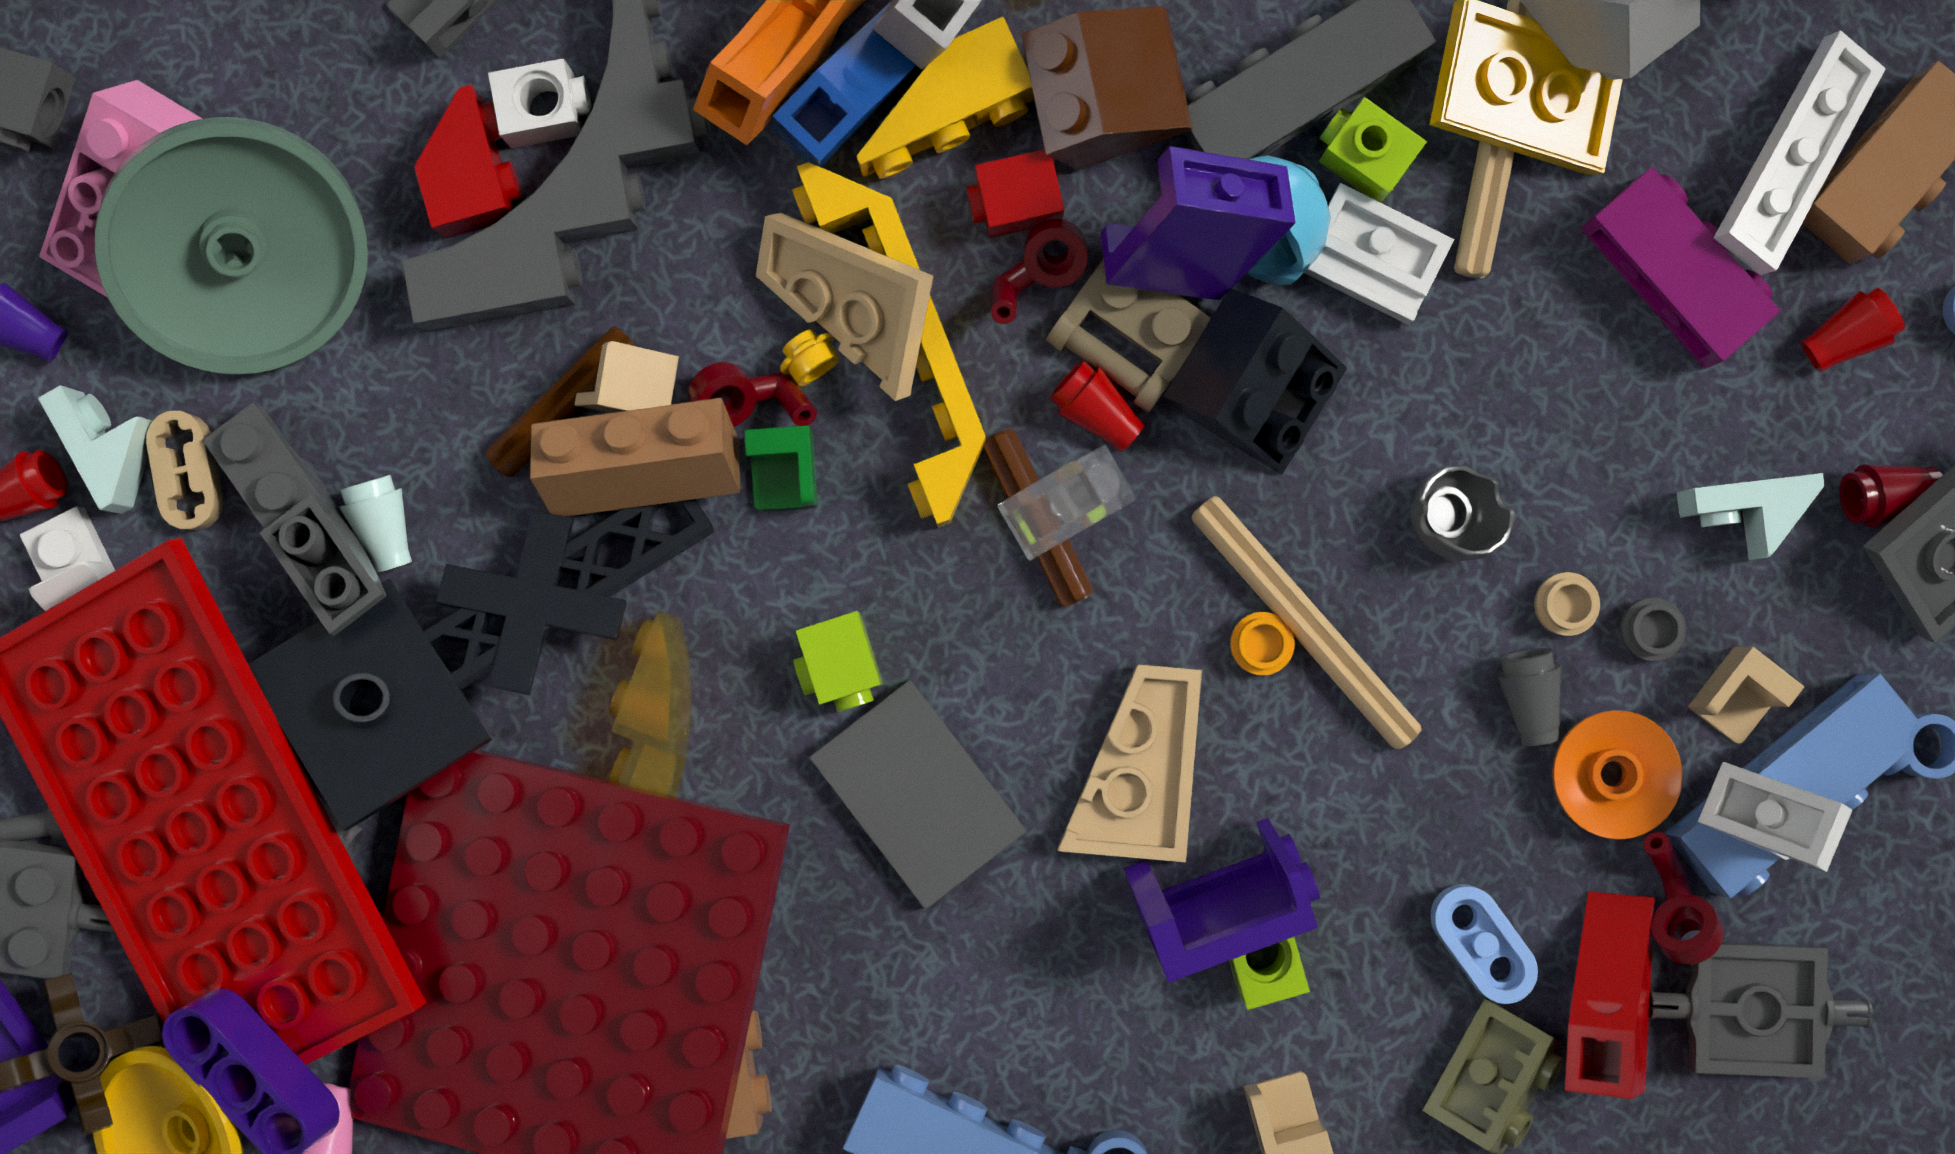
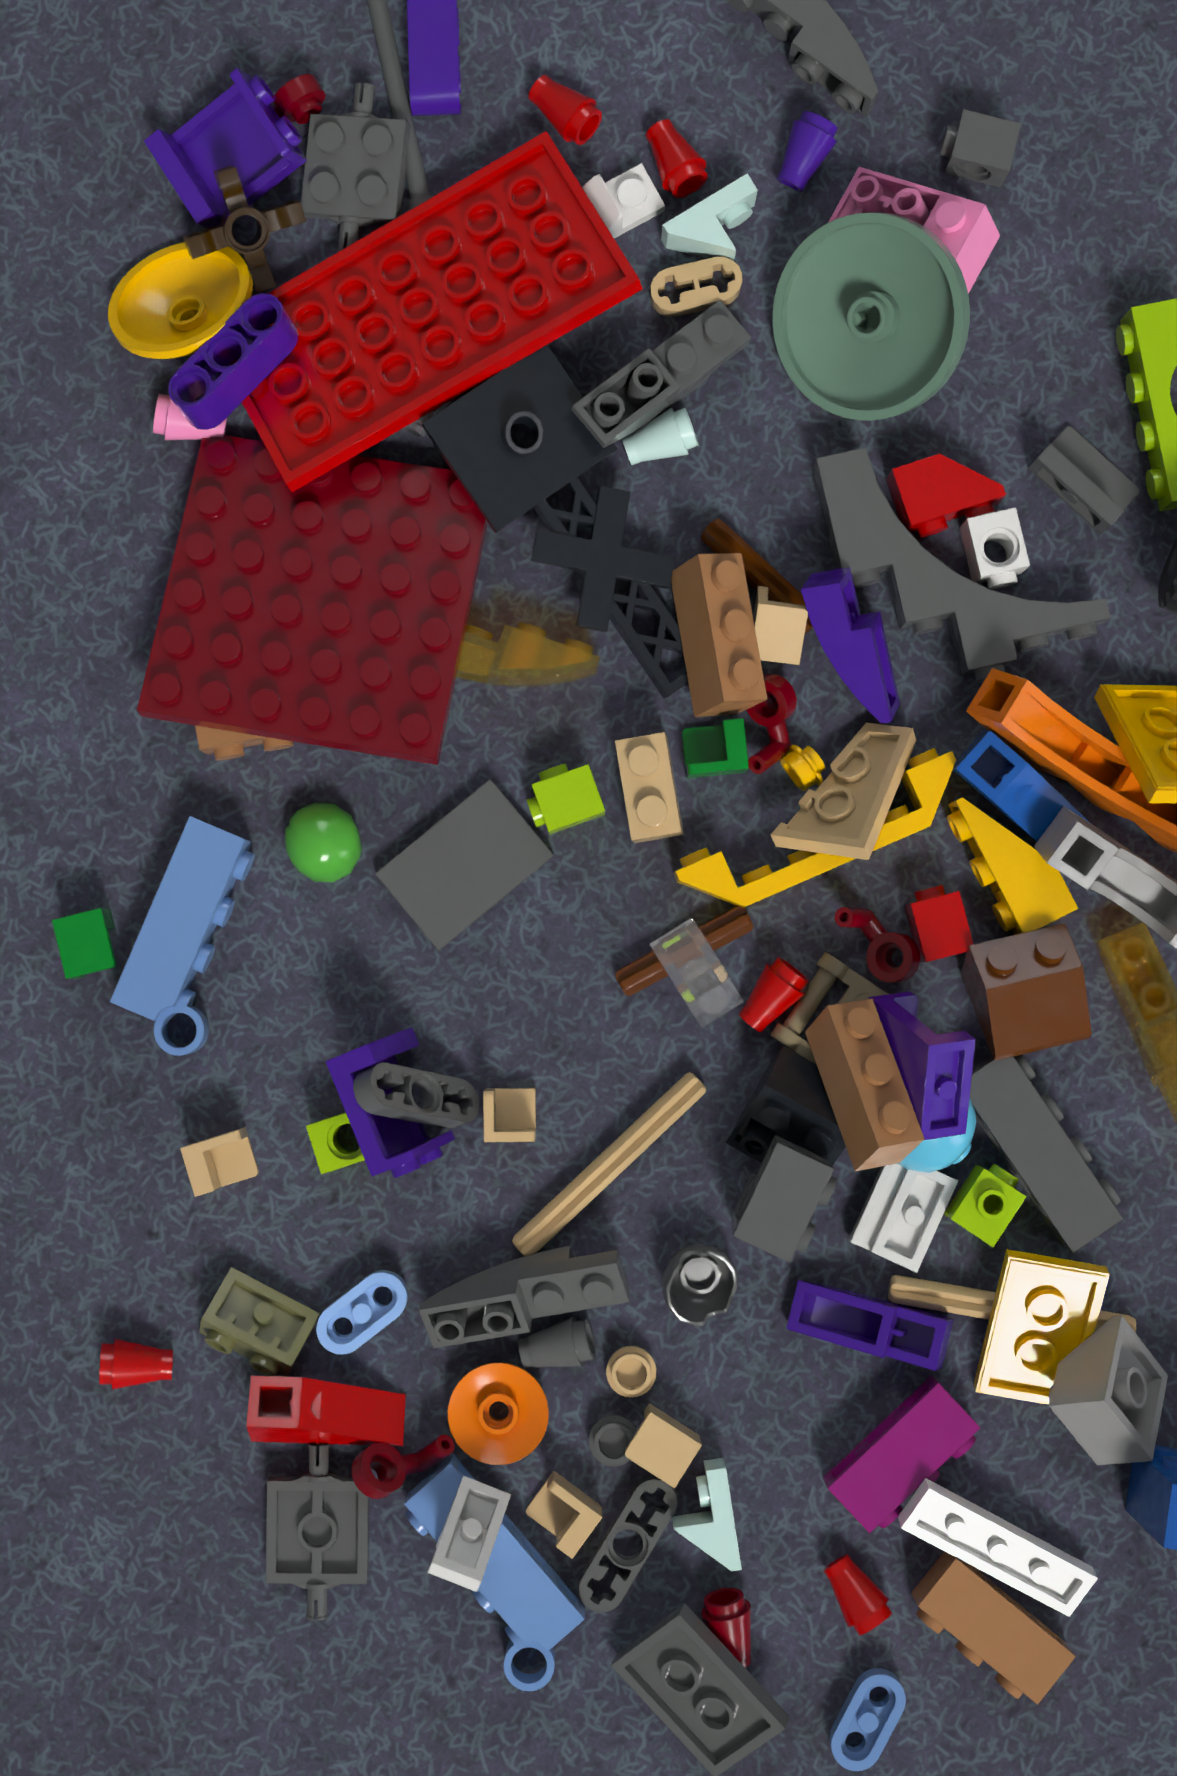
camera: 85 degrees right, 0 degrees up
tan wing [1057,665,1202,862] -> none
light orange plate [1230,612,1295,675] -> none
none -> bright green hair [284,802,362,882]
none -> dark grey beam [353,1062,479,1128]
none -> dark grey slope [419,1246,630,1348]
none -> tan panel [483,1088,536,1142]
none -> dark grey beam [579,1475,677,1613]
none -> tan brick [615,732,684,843]
none -> tan panel [625,1403,702,1488]
none -> dark grey brick [730,1135,837,1263]
none -> dark purple slope [786,1280,954,1371]
none -> dark purple slope [801,567,900,724]
none -> medium nougat brick [805,999,925,1171]

